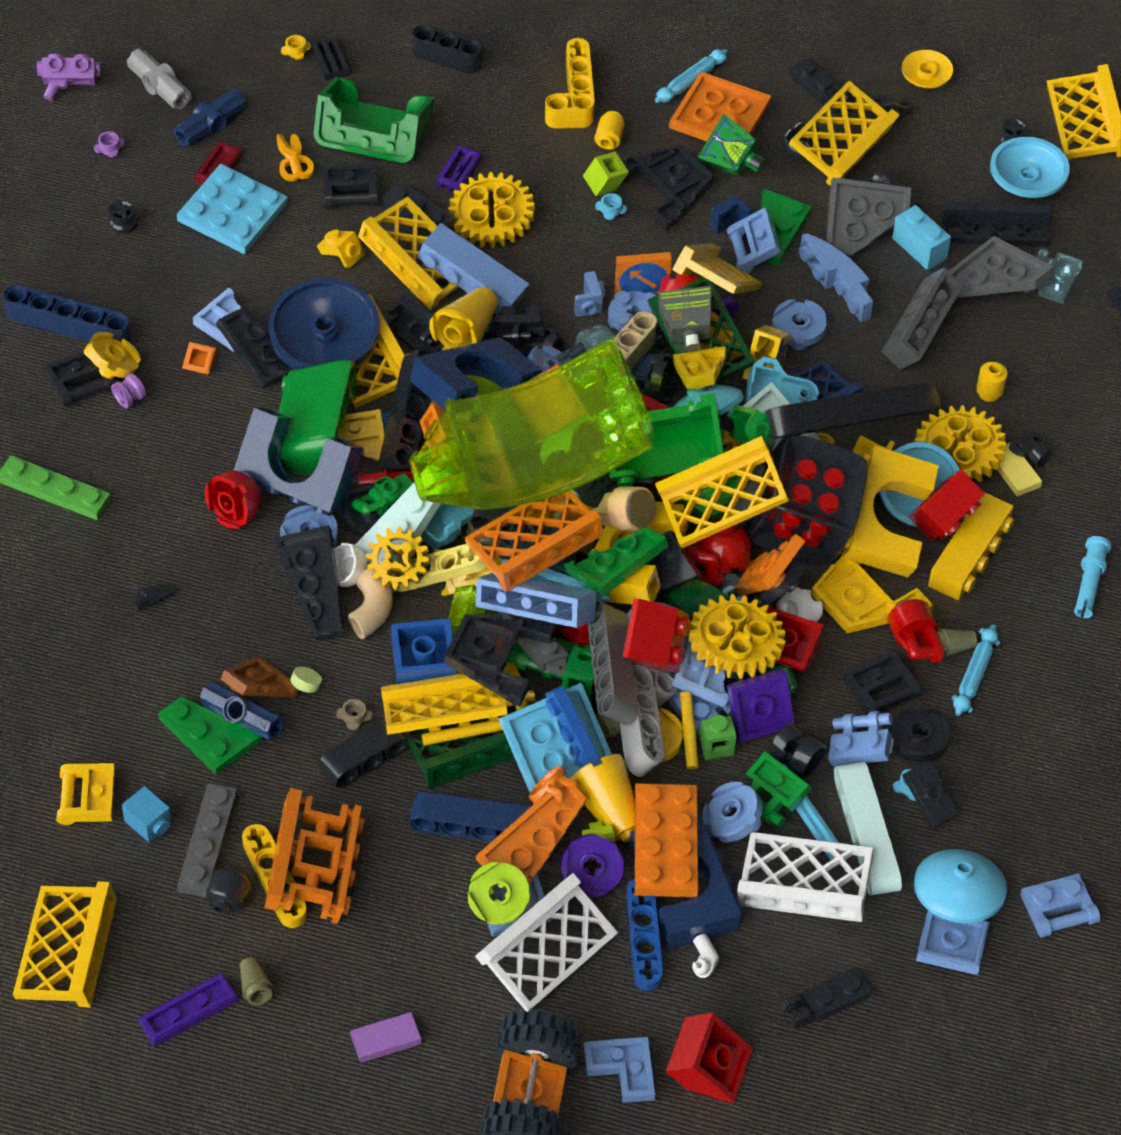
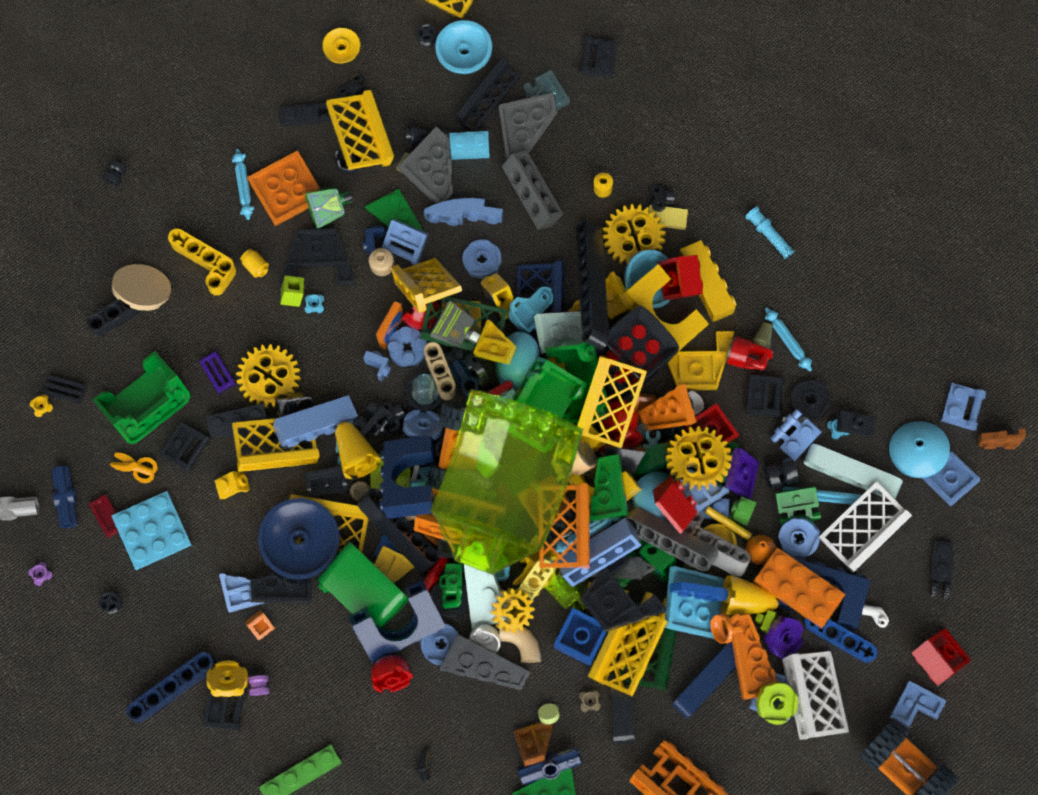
camera: 50 degrees left, 20 degrees up
none -> tan tile [112,264,171,310]
none -> black piece [274,391,315,418]
none -> tan head [369,248,395,276]
none -> orange helmet [745,535,776,565]
none -> dark orange wing [978,429,1026,450]

